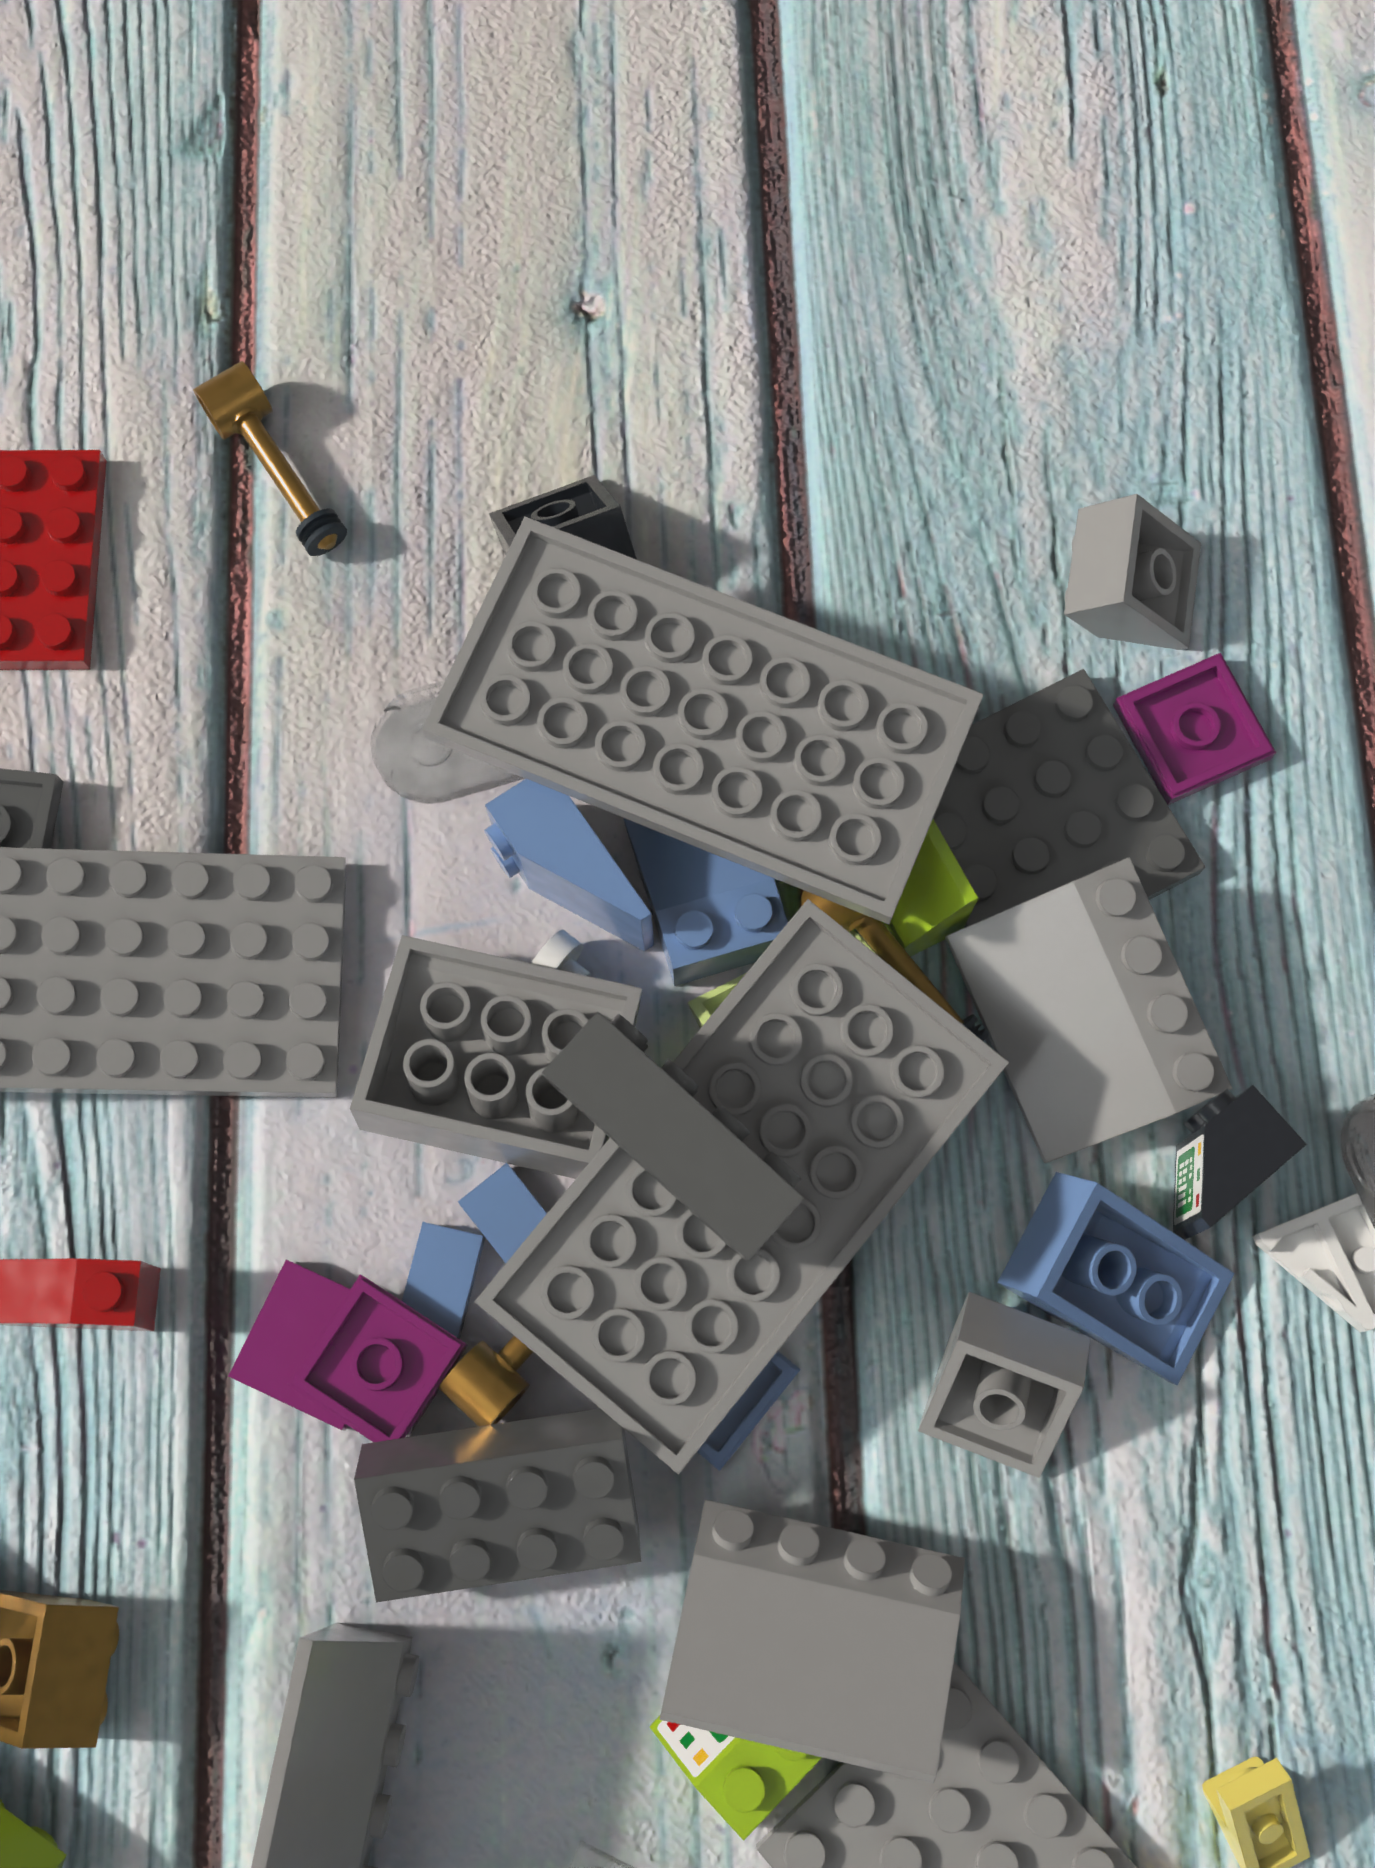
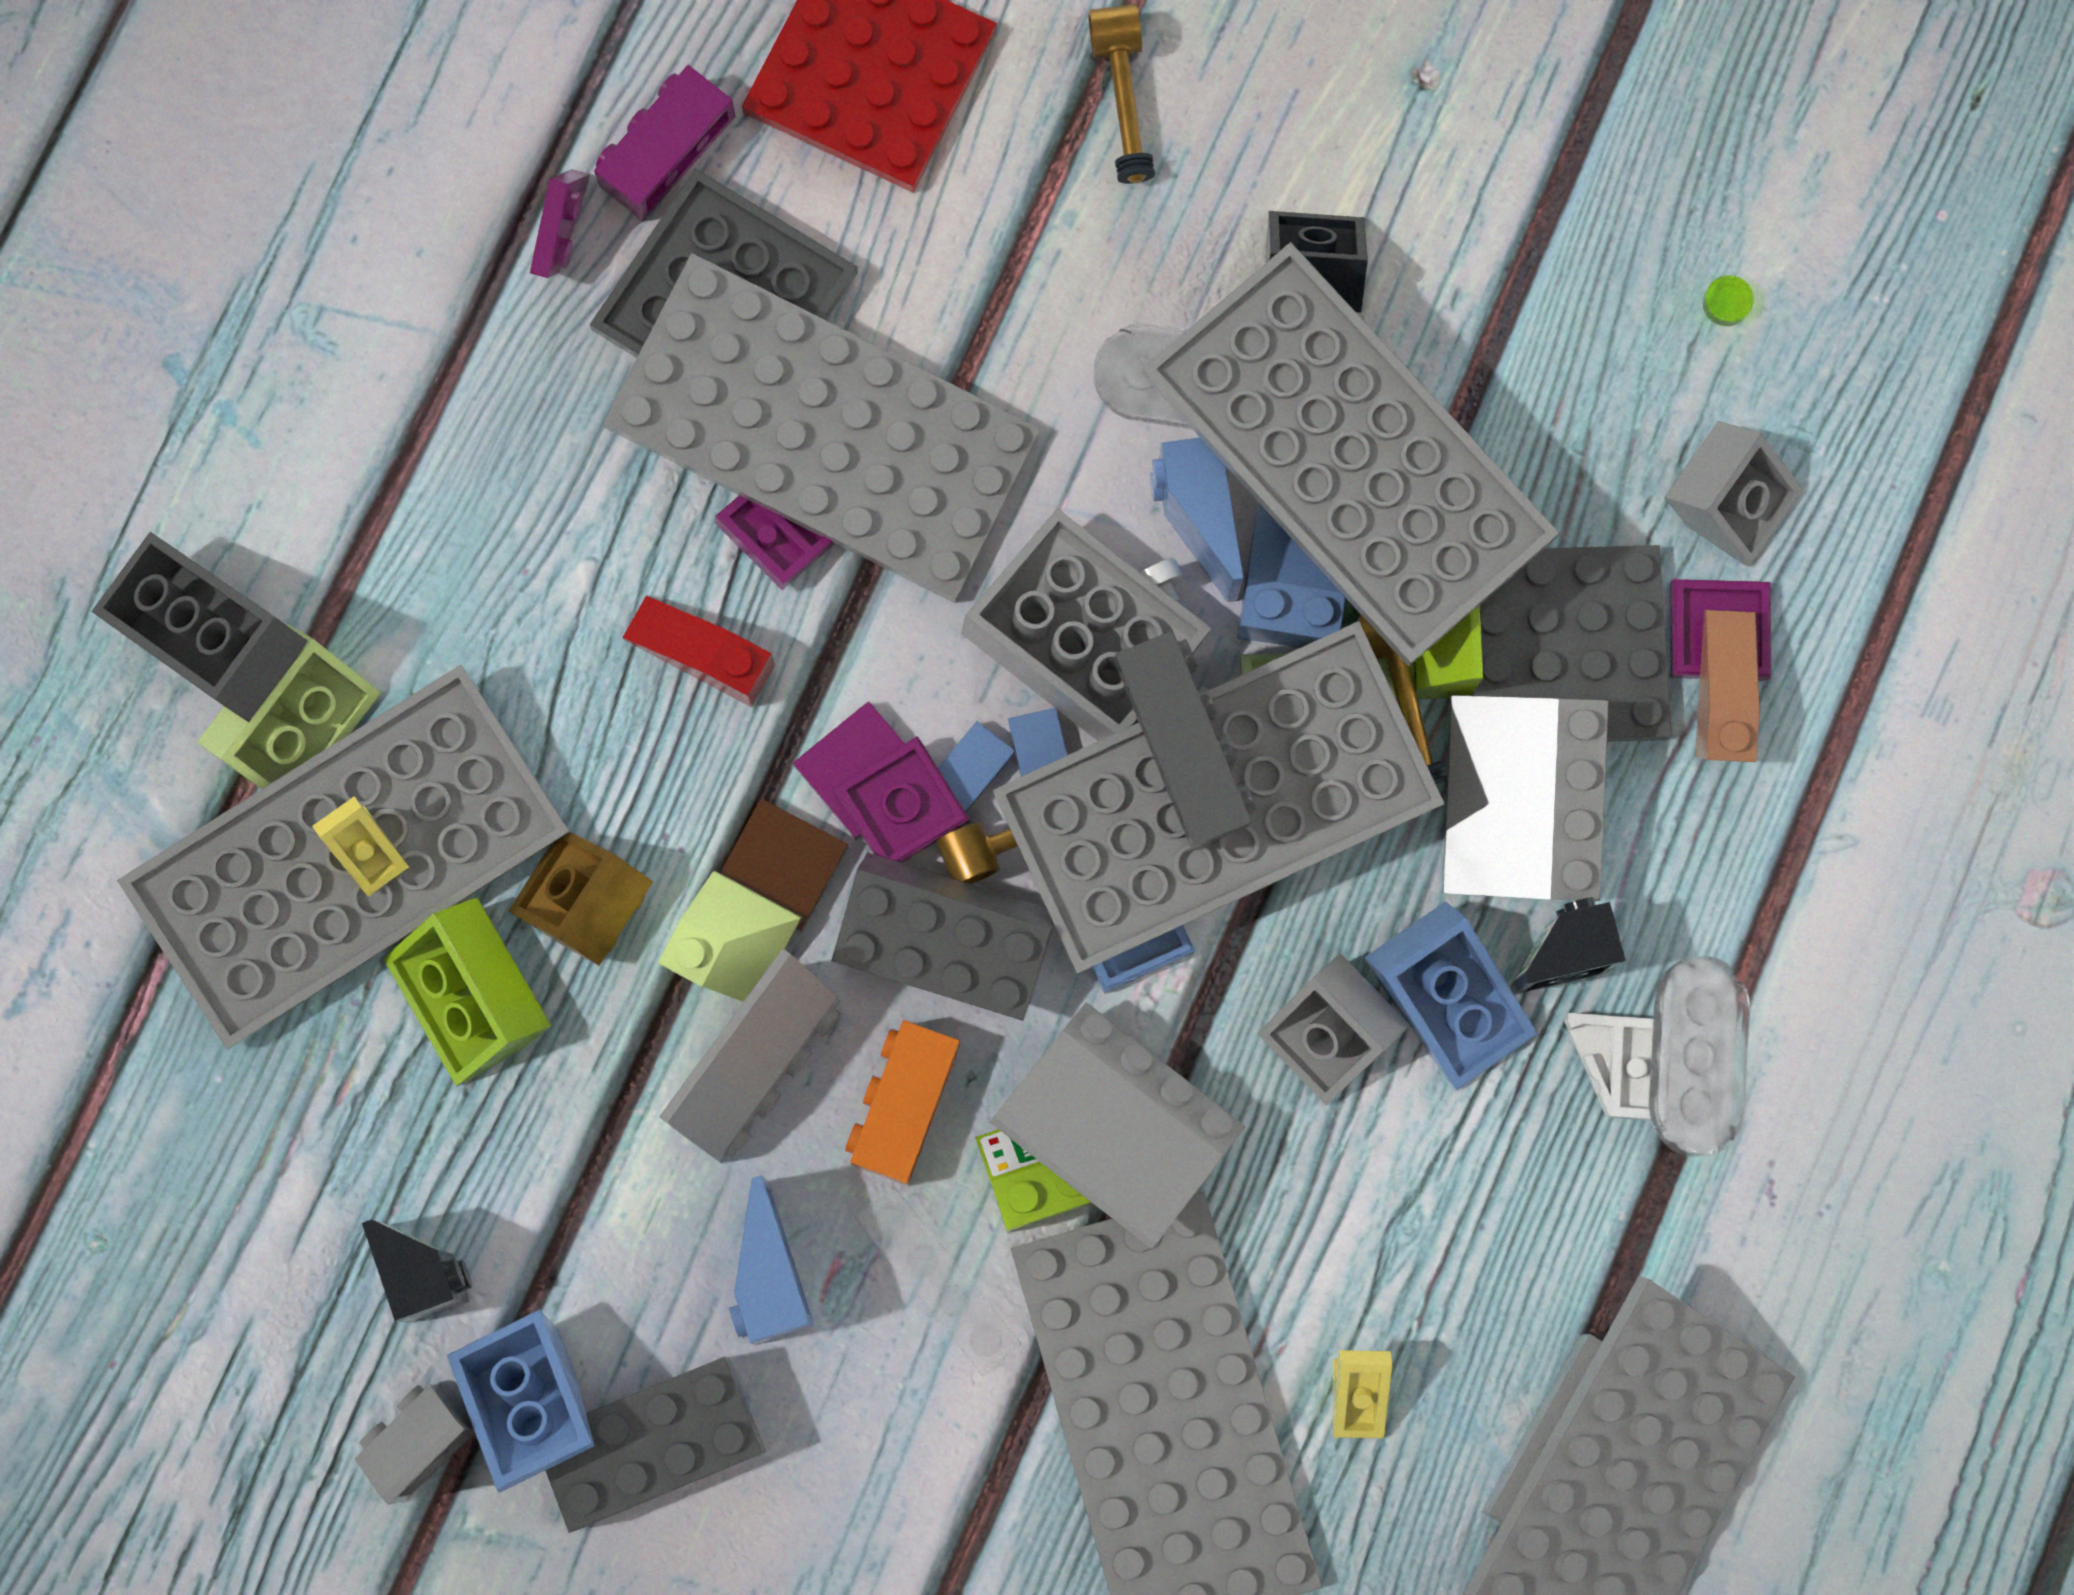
camera: 20 degrees right, 5 degrees up
none -> yellowish green slope [658,871,802,1002]
none -> magenta wing [714,495,835,590]
none -> reddish brown tile [720,798,849,933]
none -> orange brick [845,1020,960,1186]
none -> nougat slope [1695,610,1760,762]
none -> clear neon green tile [1702,275,1754,326]

